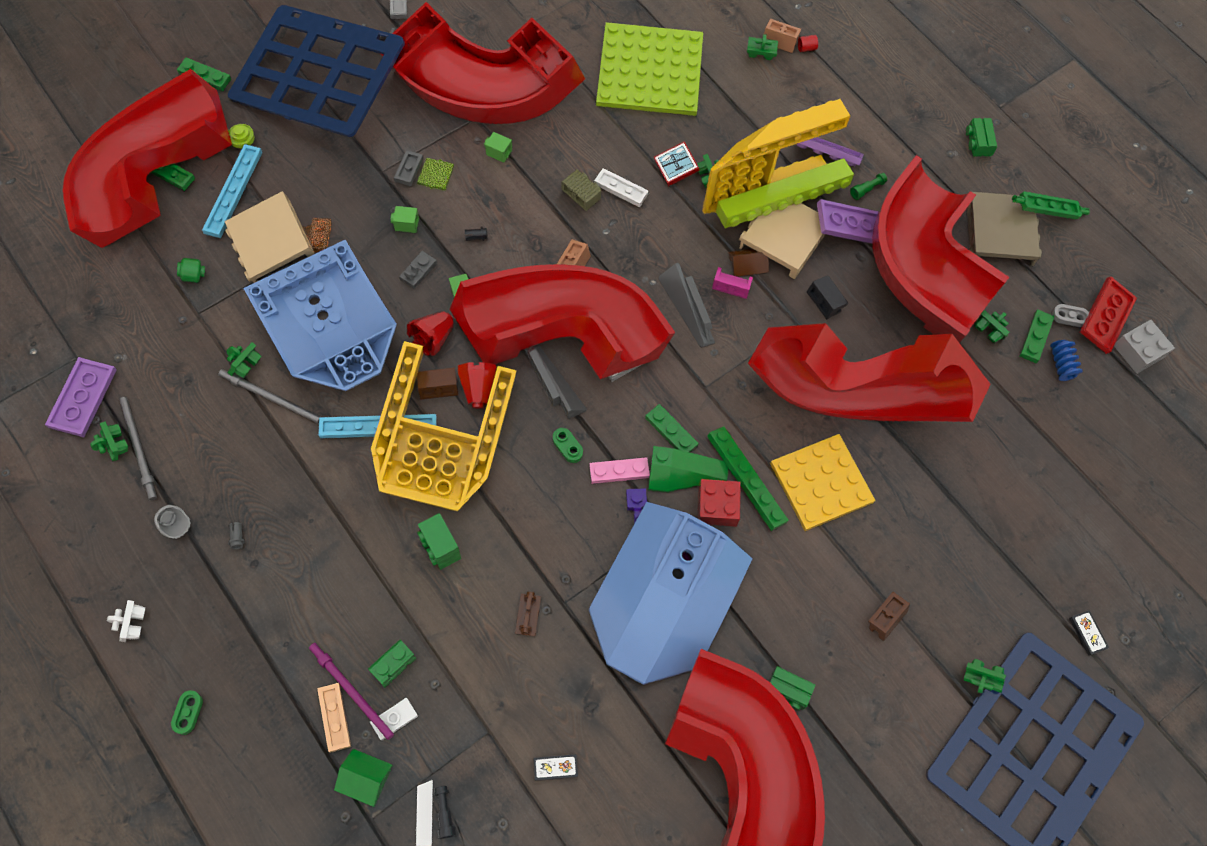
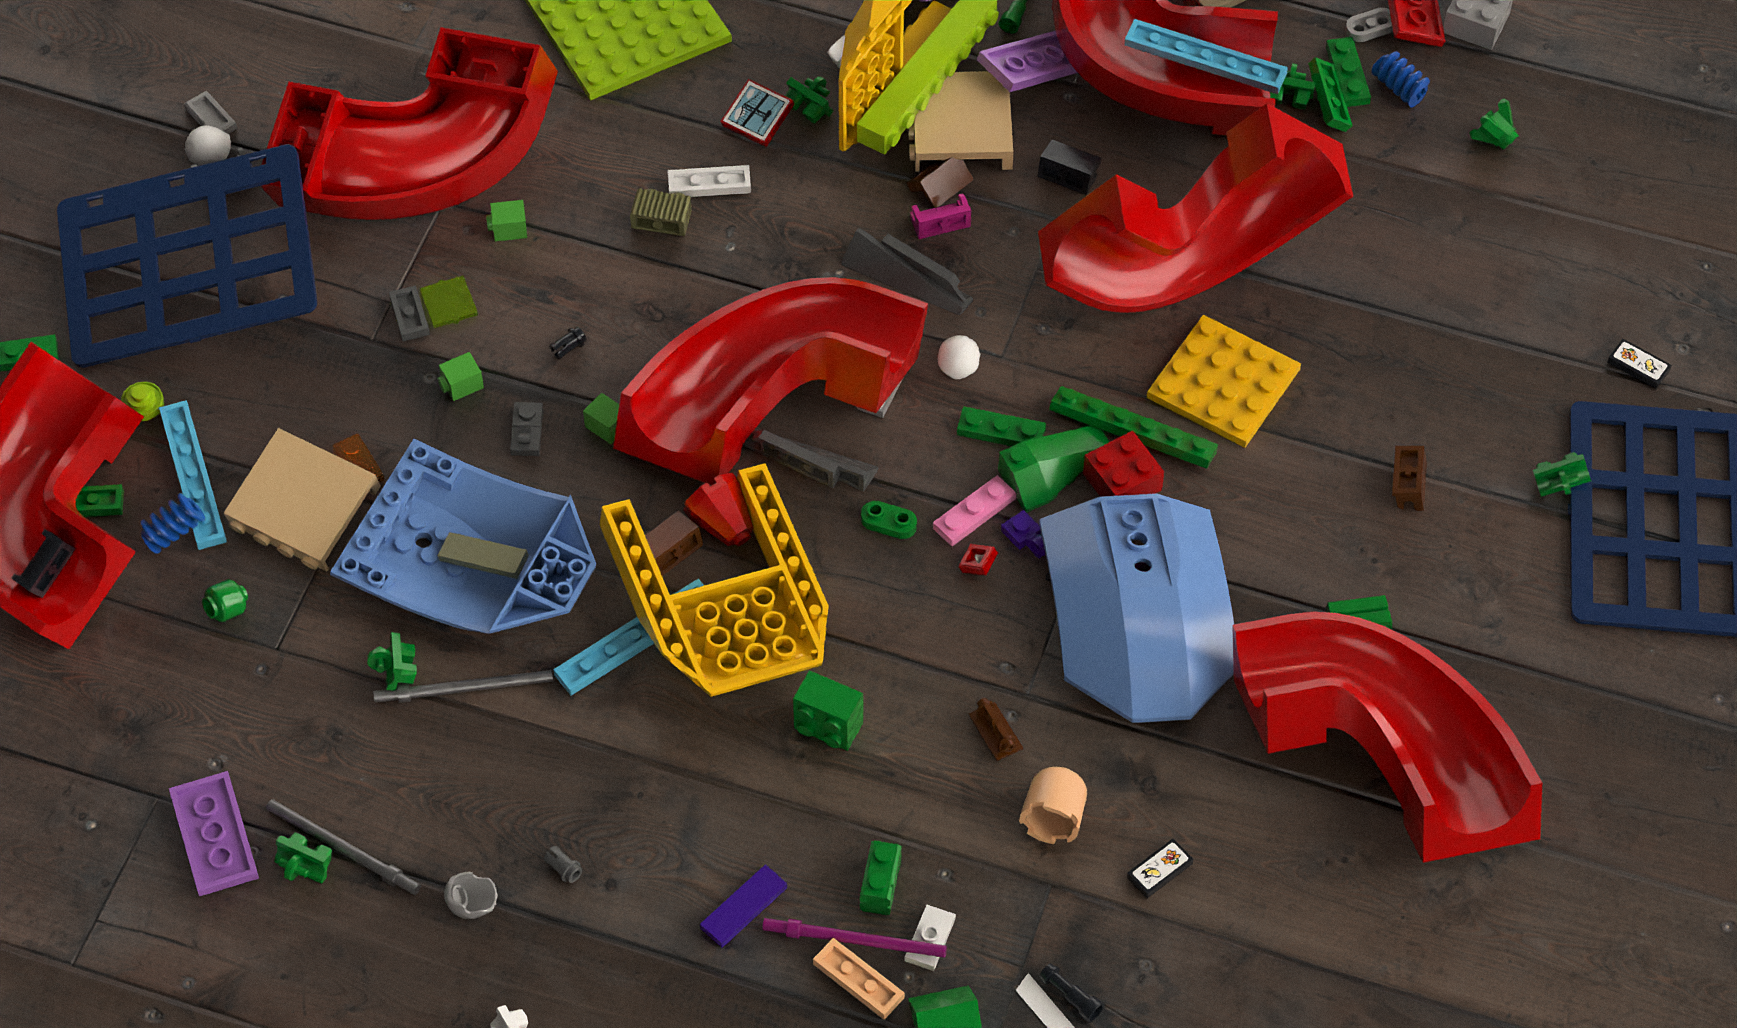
camera: 30 degrees left, 10 degrees down
red cone [407,311,454,356] -> none
nougat hinge [557,239,591,266] -> none
none -> black hinge [11,529,76,598]
none -> blue piece [140,493,205,554]
none -> white hair [185,125,231,166]
none -> olive tile [437,532,529,579]
none -> dark purple tile [700,864,787,948]
none -> white hair [937,335,981,379]
none -> red tile [958,544,998,576]
none -> light nougat cylinder [1019,767,1087,844]
none -> medium azure plate [1124,19,1288,94]
none -> green plate [1308,57,1353,132]
none -> green rock [1469,98,1519,150]

